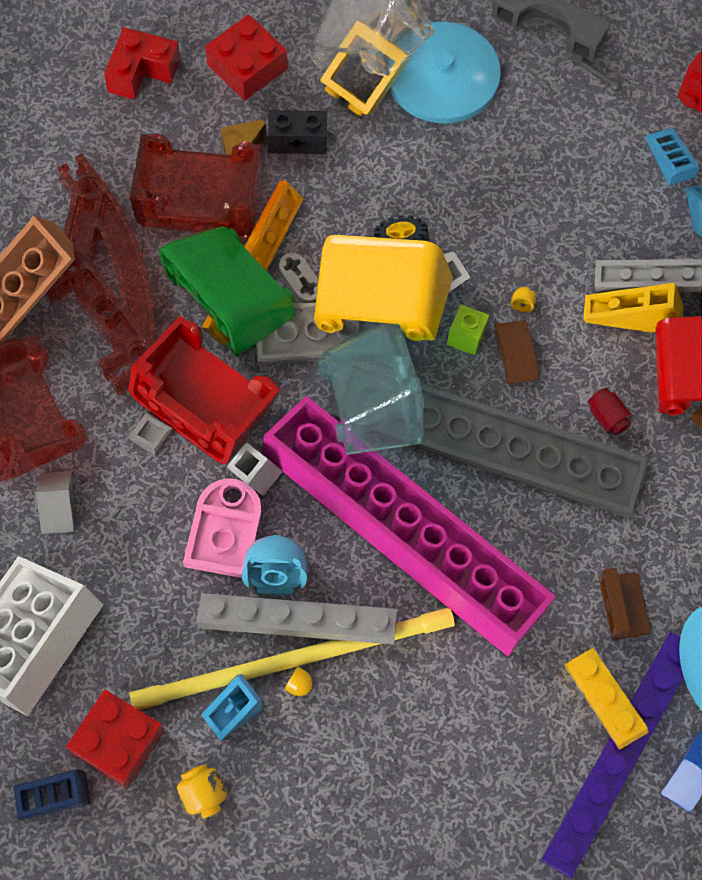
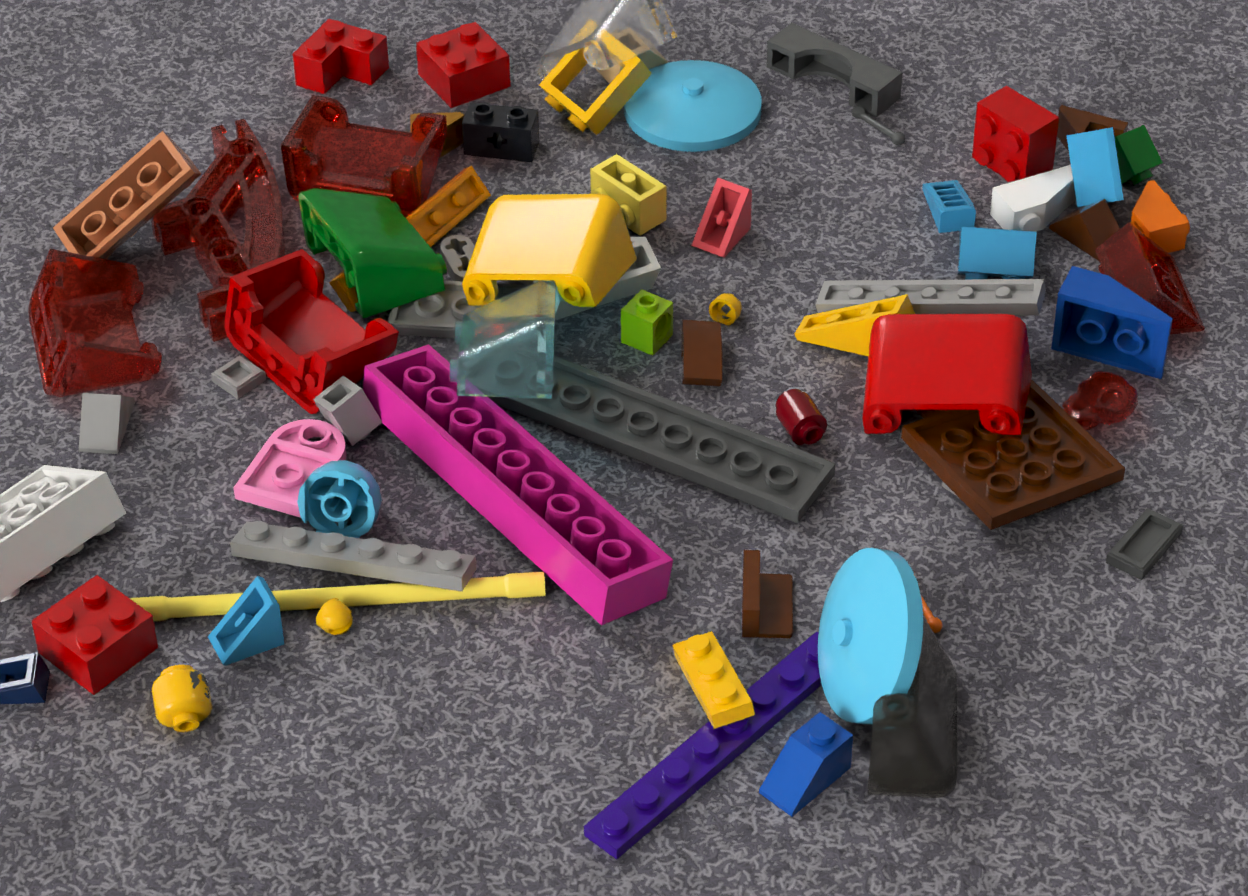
camera: 15 degrees right, 25 degrees down
none -> light yellow brick [590,154,667,236]
none -> coral slope [691,178,752,258]

